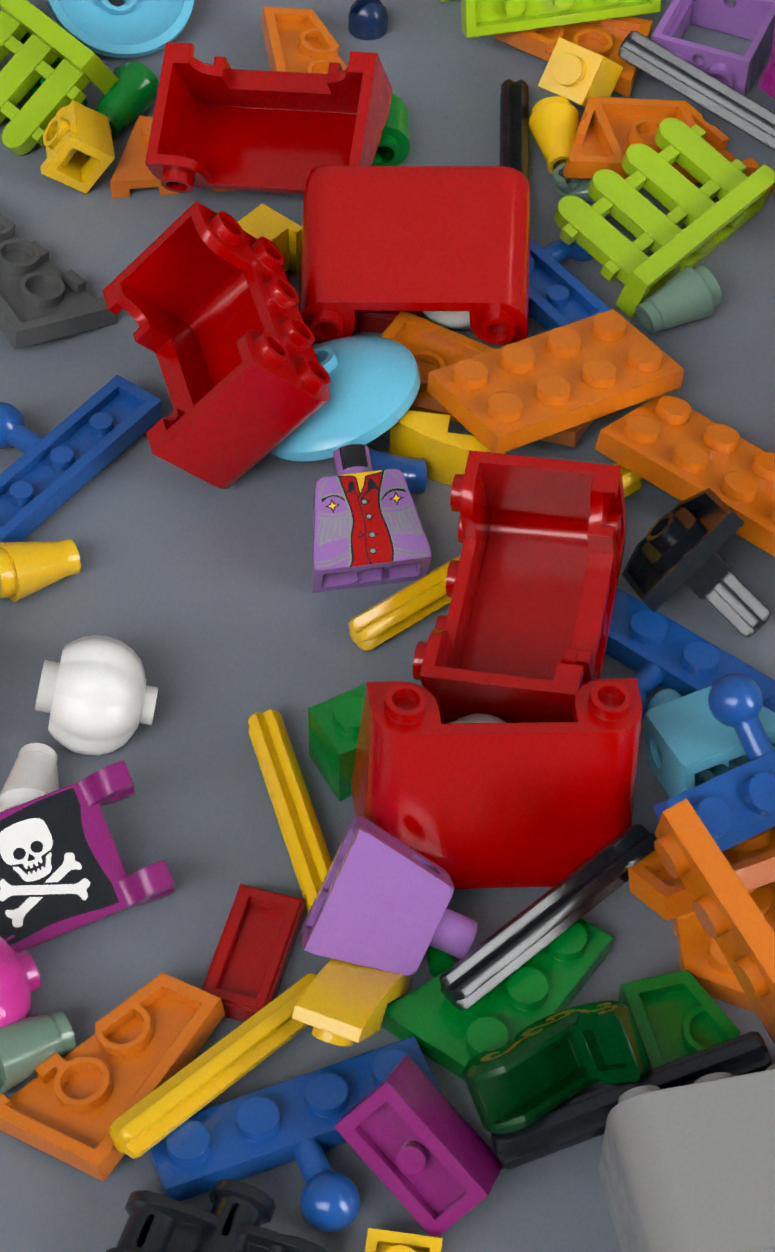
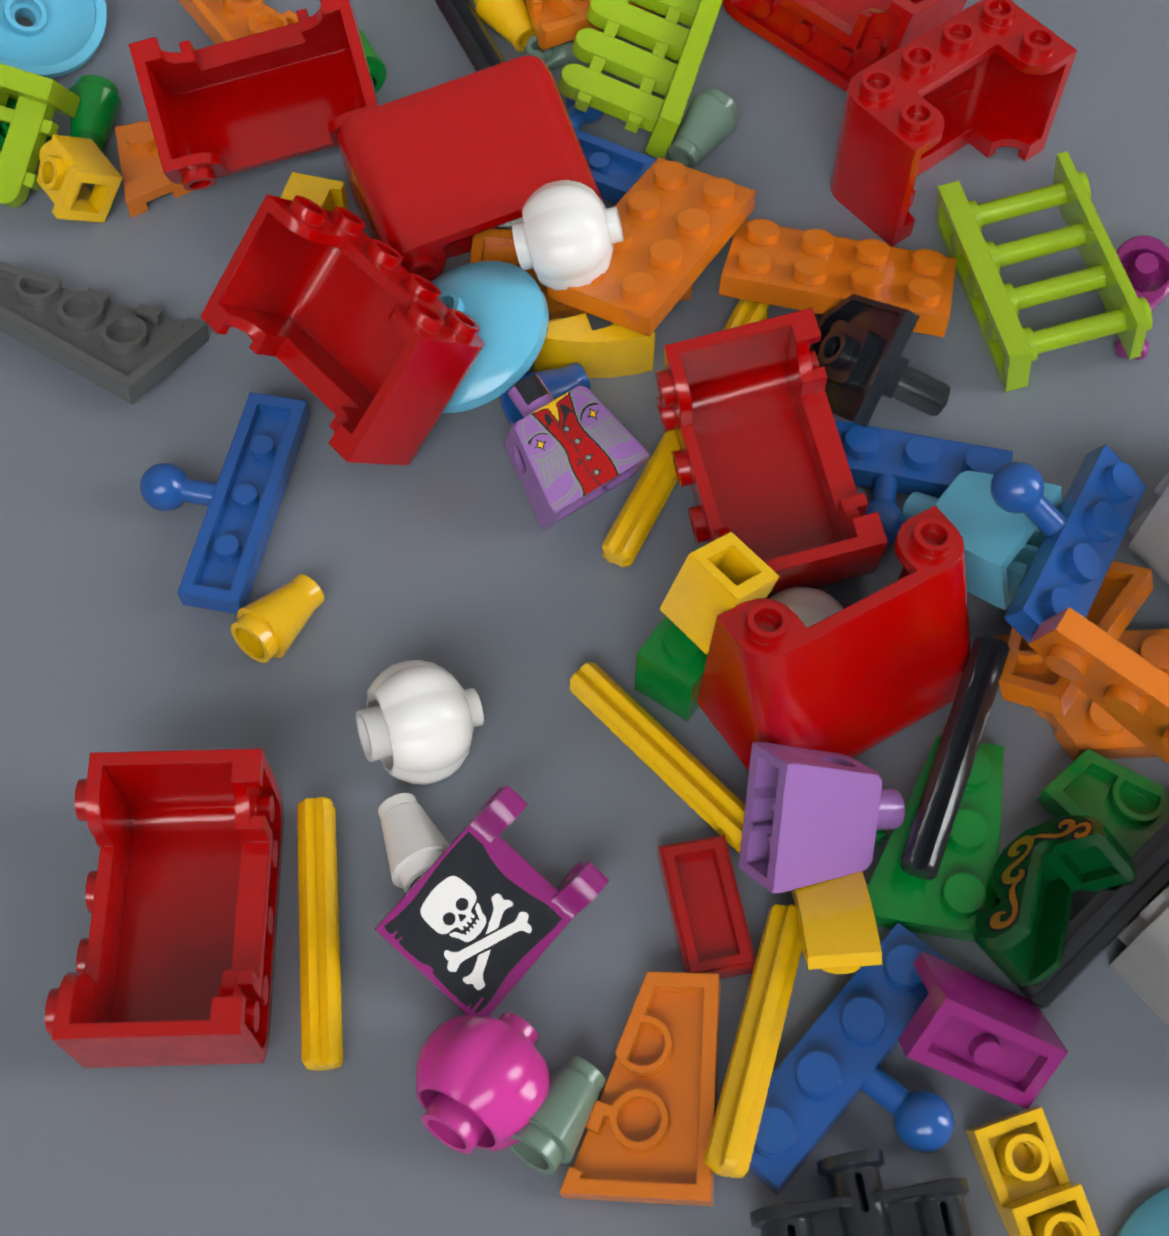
camera: 25 degrees left, 10 degrees up
none -> white plant [512,180,624,290]
none -> yellow brick [659,532,779,654]

